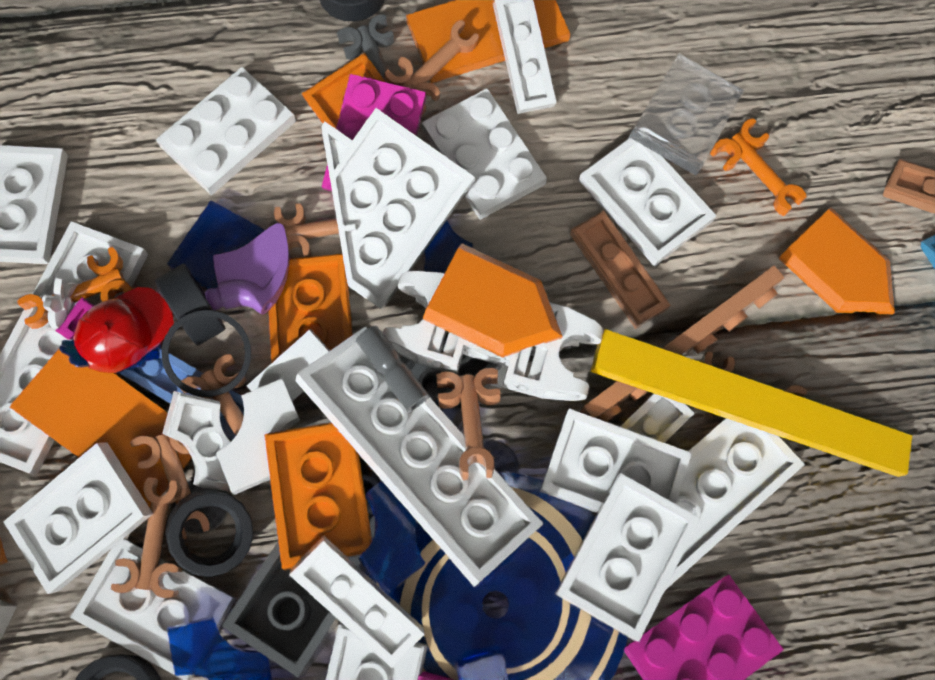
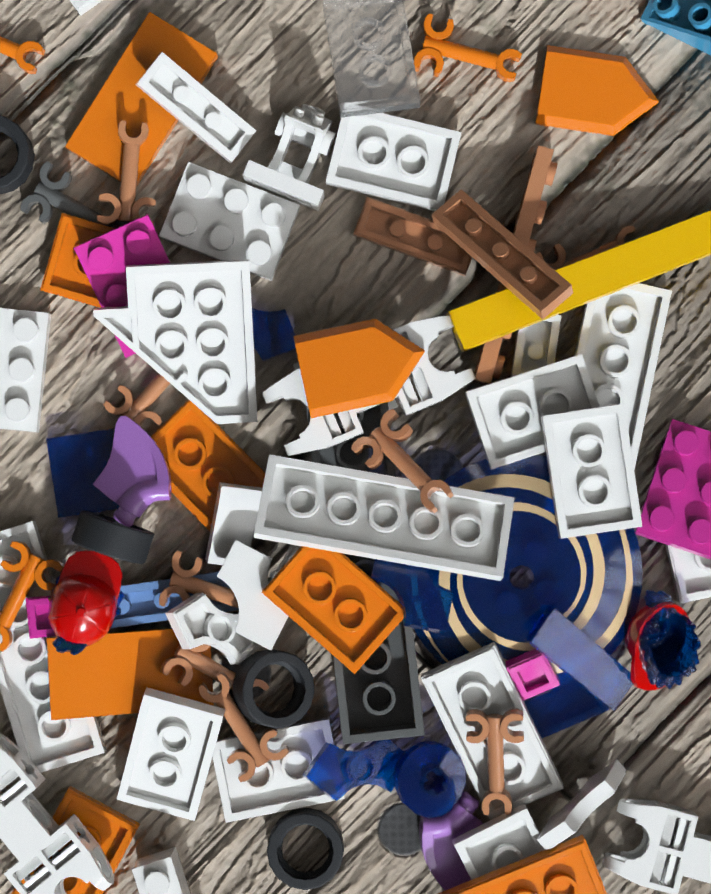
camera: 35 degrees left, 15 degrees up
white plant [42,278,77,329] -> none
black piece [162,310,251,397] -> none
white plate [290,536,424,668] -> none
dark grey piece [356,325,429,412] -> none
none -> white tile [243,104,336,211]
none -> nougat plate [431,189,573,320]

